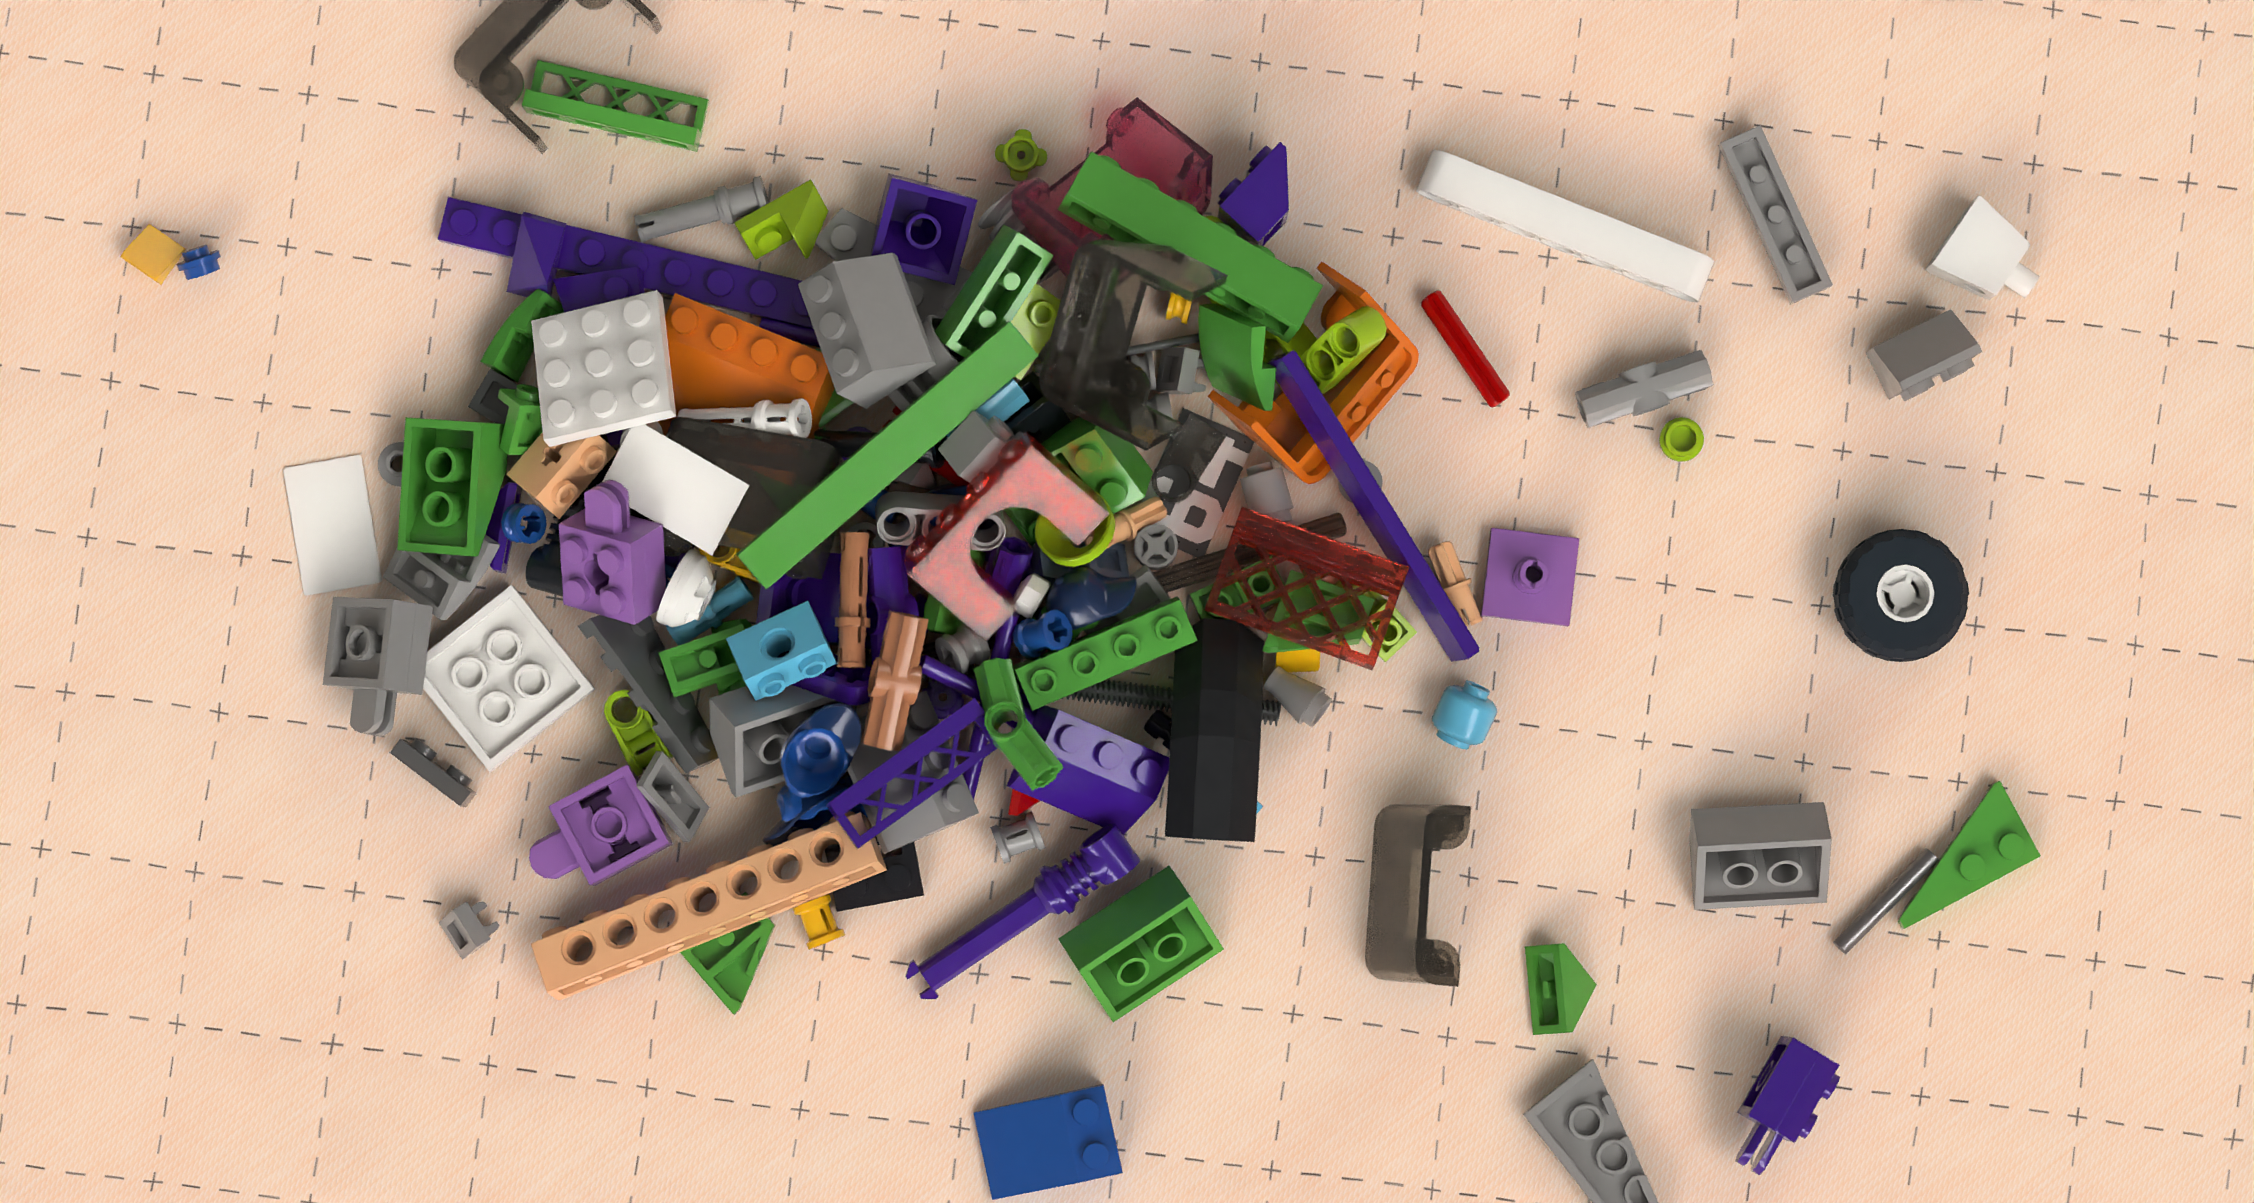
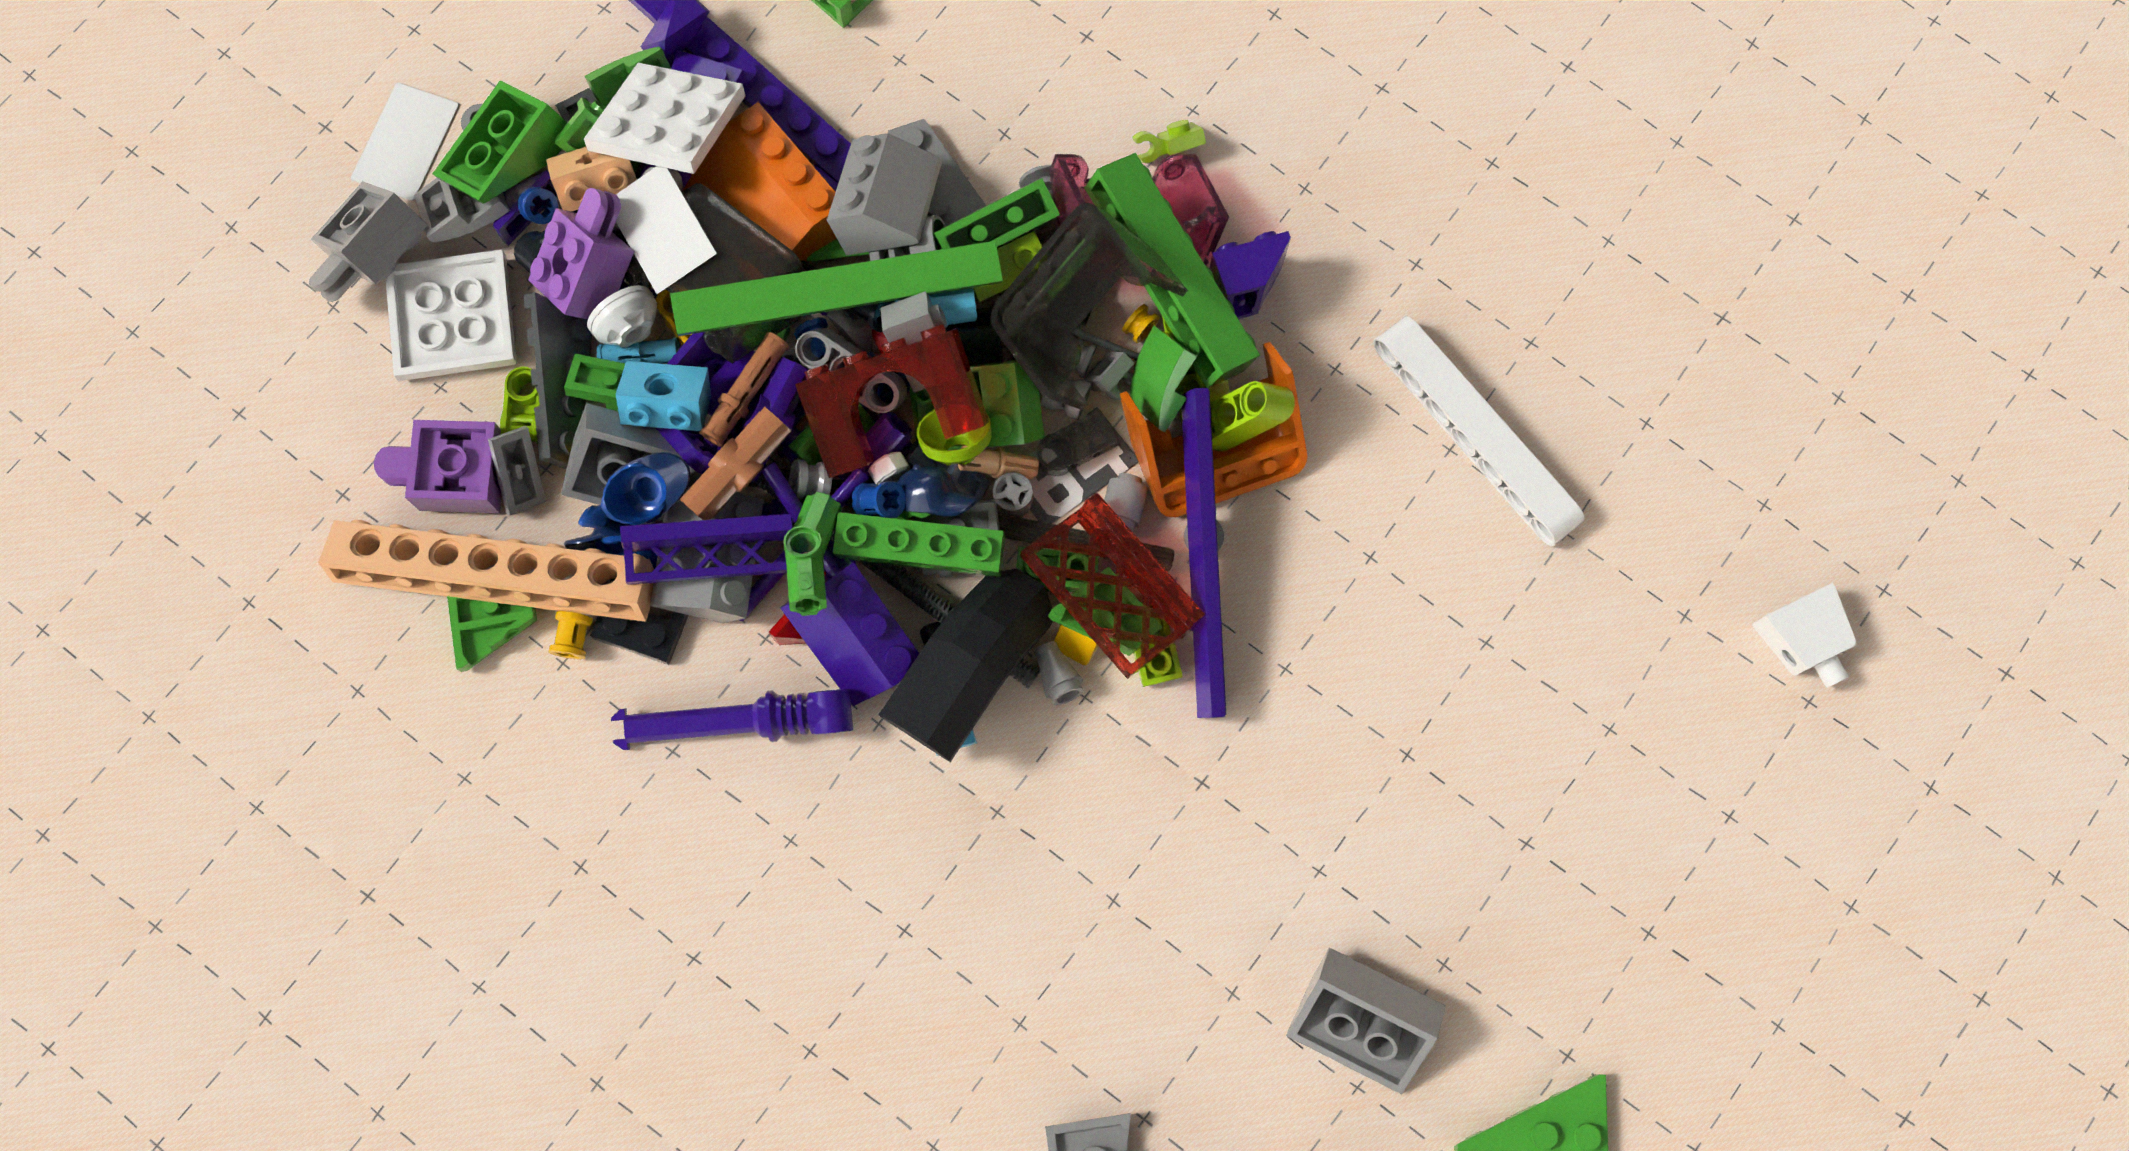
camera: 30 degrees right, 10 degrees down
dark grey plate [390,738,477,807] -> none
light grey tile [439,902,500,959] -> none
light grey pin [634,176,769,243] -> none
white pin [677,399,812,440] -> none
lime slope [734,179,828,260] -> none
dark purple slope [870,173,977,285] -> none
blue slope [974,1084,1123,1200] -> none
light grey bush [991,812,1046,864] -> none
lime plate [995,129,1047,182] -> none
bright green slope [1058,865,1224,1023] -> none
clear smoke windscreen [1365,804,1471,987] -> none
red axle [1421,290,1510,408] -> none
light nougat axle [1428,541,1483,627] -> none
medium azure head [1432,680,1497,750] -> none
medium lavender tile [1480,528,1579,627] -> none
bright green slope [1525,943,1597,1035] -> none
light grey piece [1575,350,1714,428] -> none
lime plate [1659,417,1704,462] -> none
light grey plate [1718,125,1833,305] -> none
black wheel [1833,529,1969,662] -> none
flat silver bar [1833,848,1939,955] -> none
light grey slope [1866,309,1982,402] -> none
none -> lime plate [1133,120,1206,163]

